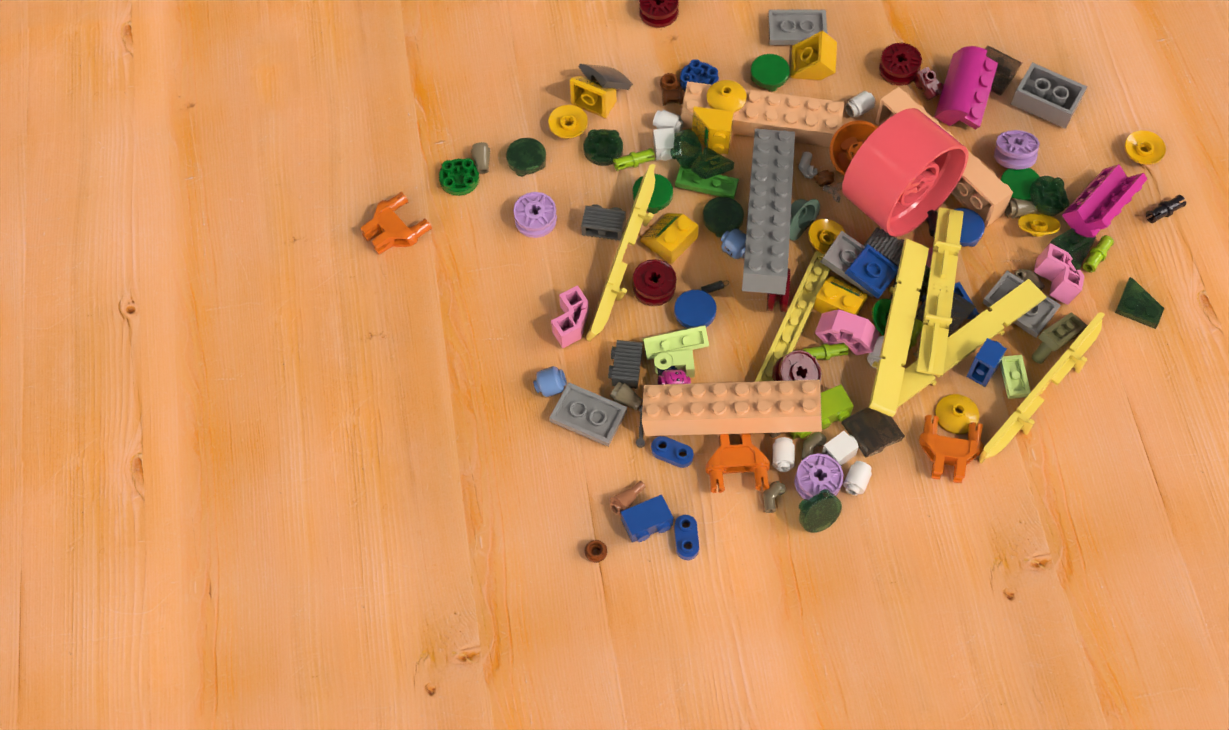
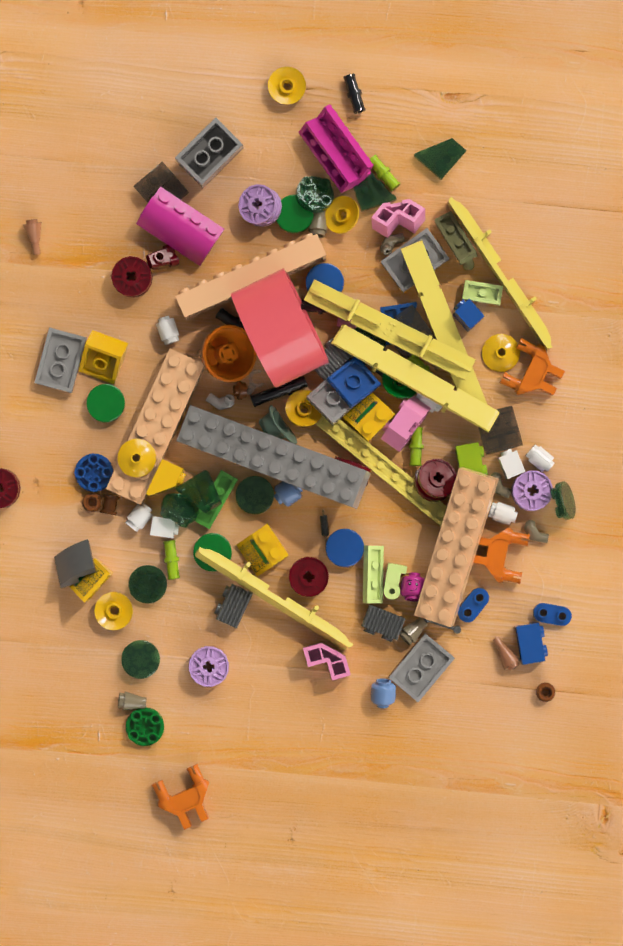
camera: 80 degrees left, 25 degrees up
none -> black pin [250,375,308,407]

